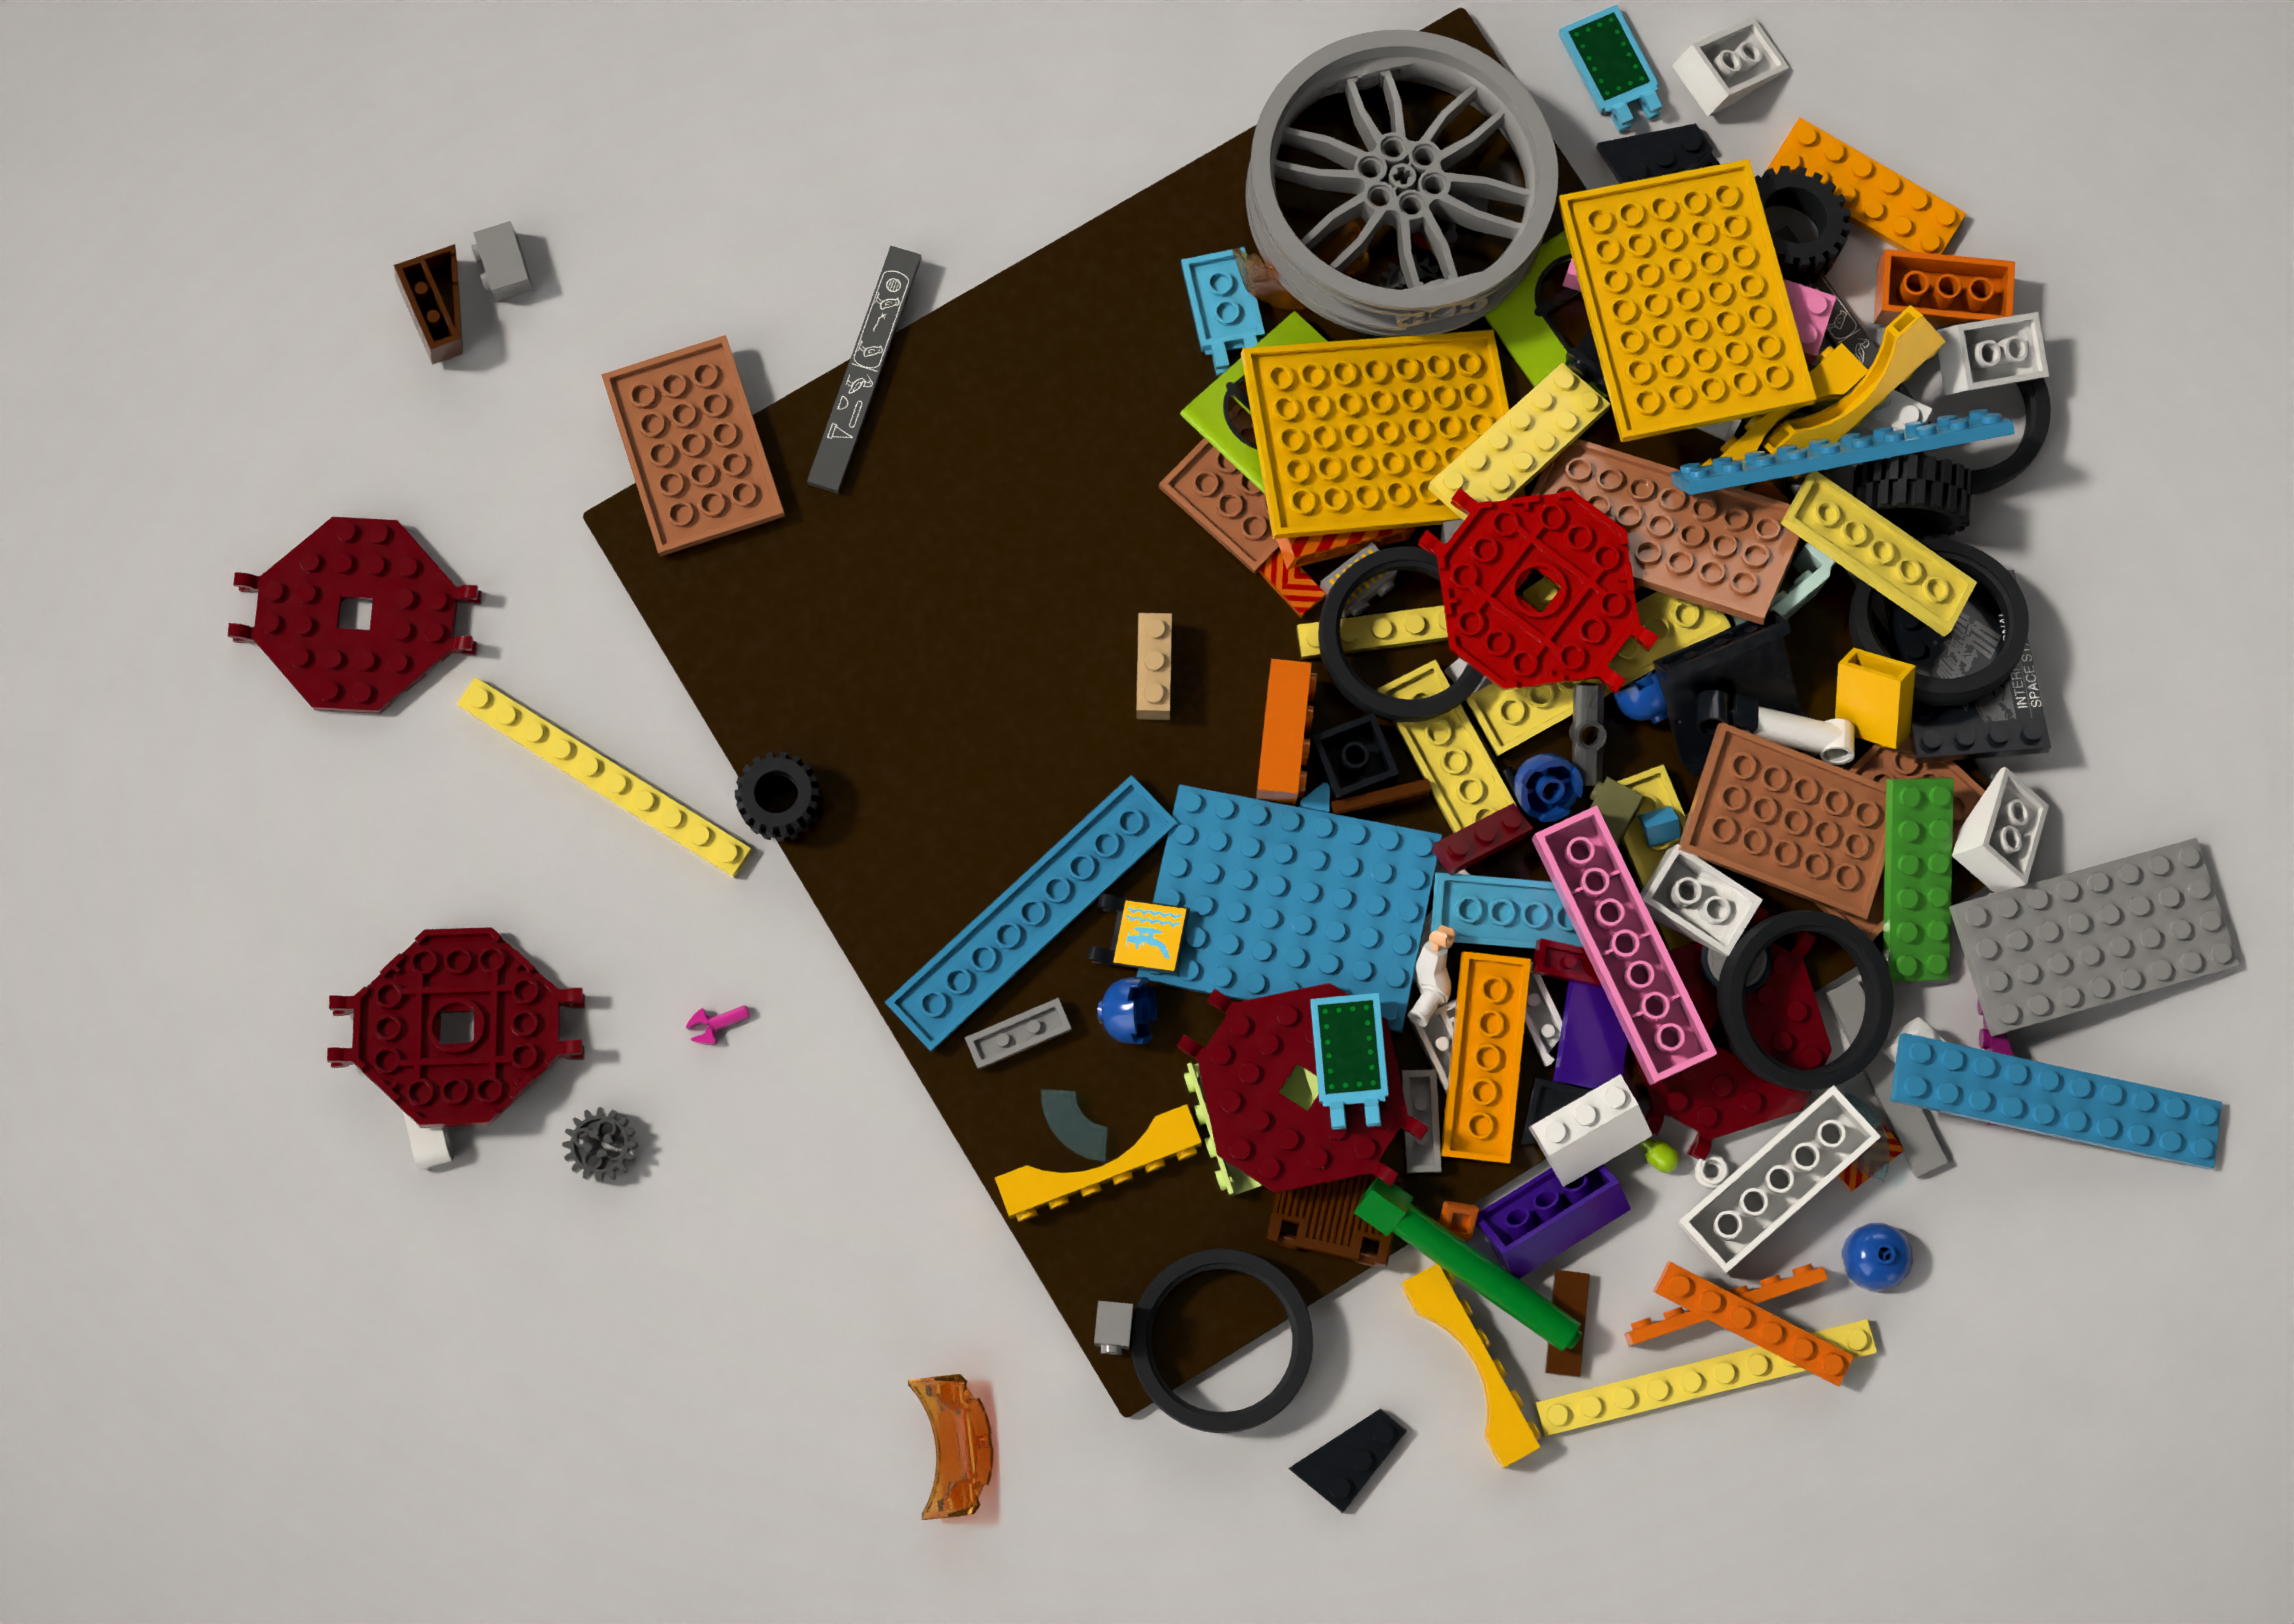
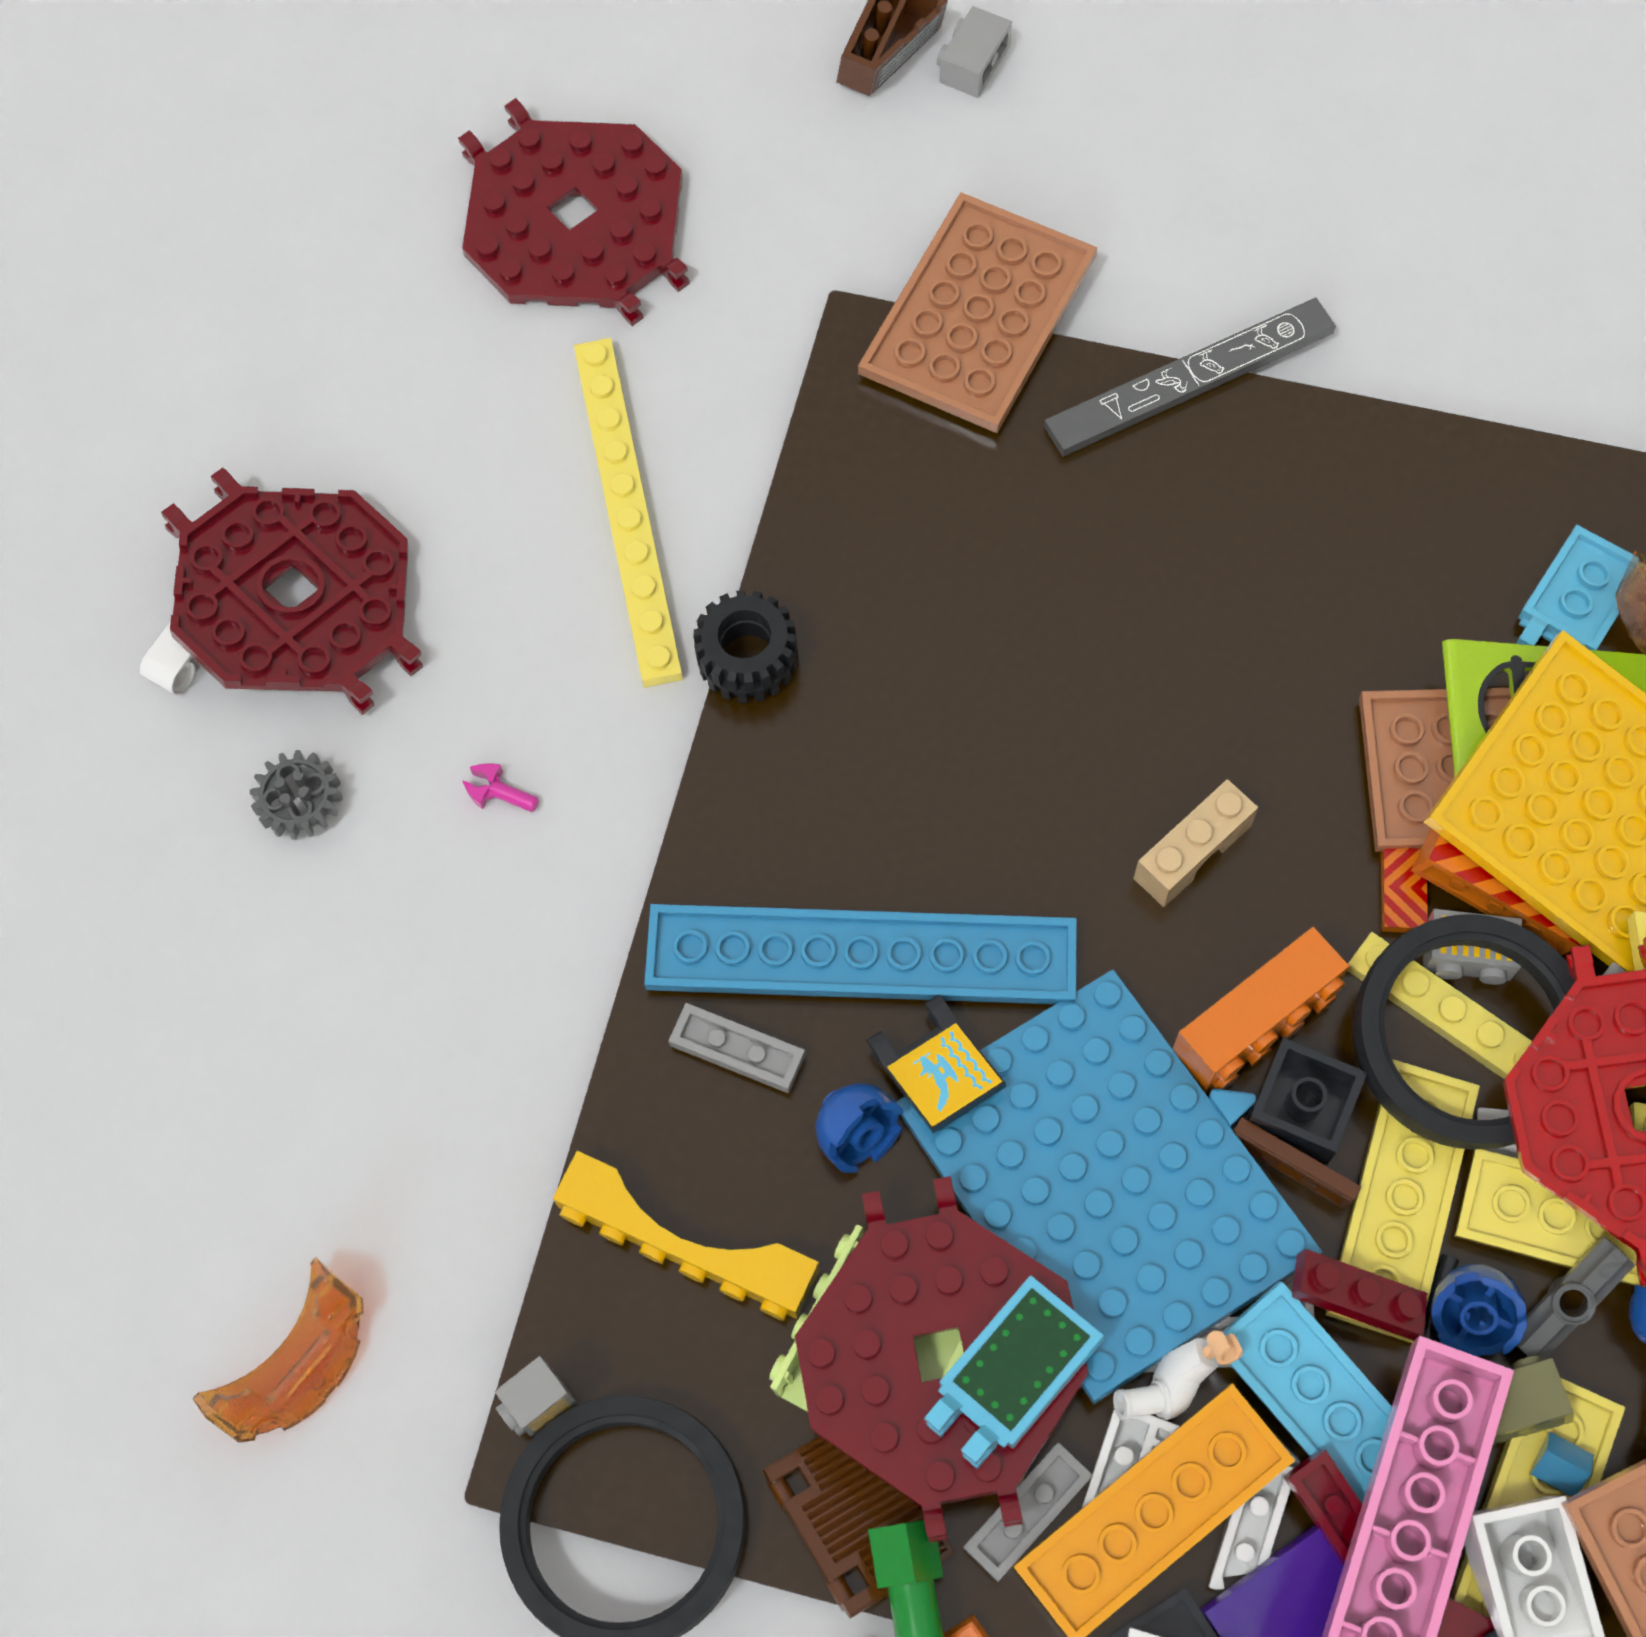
camera: 50 degrees right, 10 degrees down
clear light blue tile [1041,1089,1107,1162] -> none

